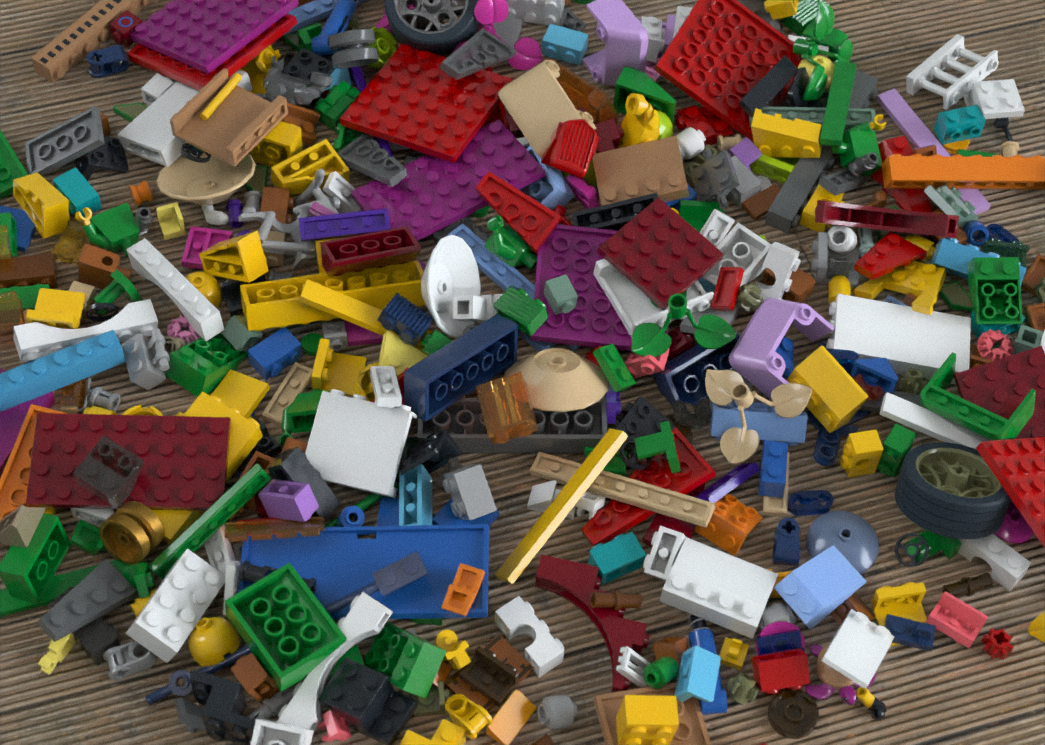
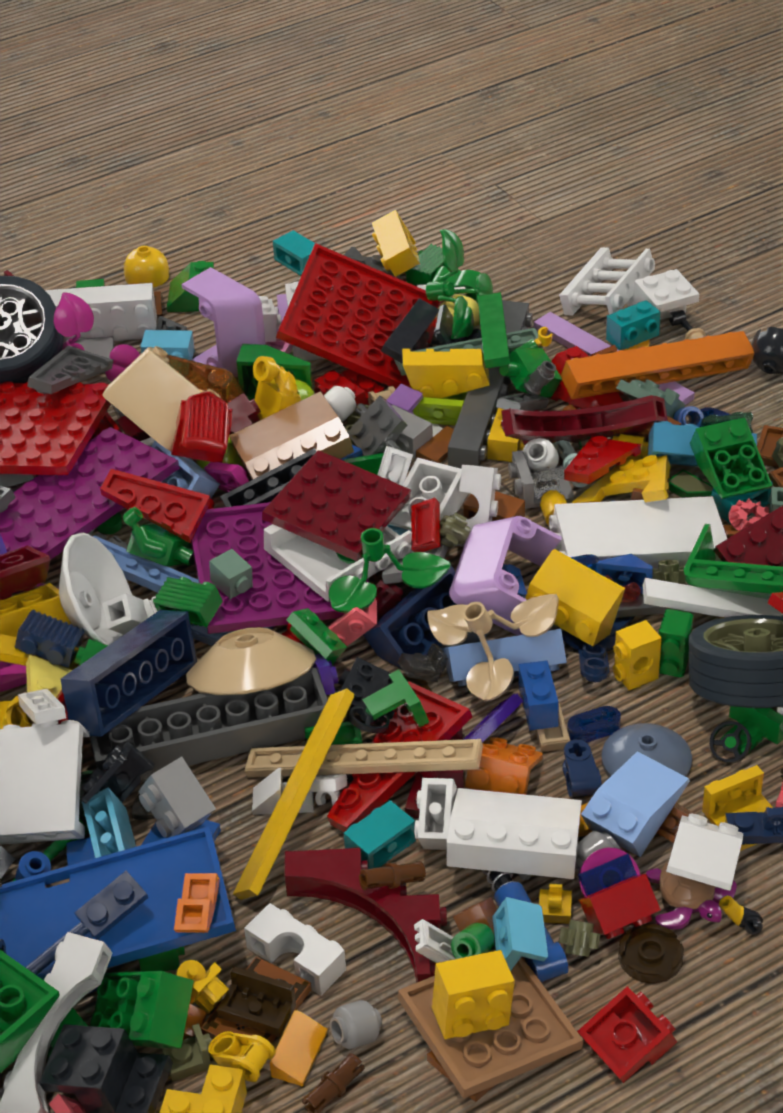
camera: 10 degrees left, 15 degrees down
clear orange brick [476,372,538,445] -> none

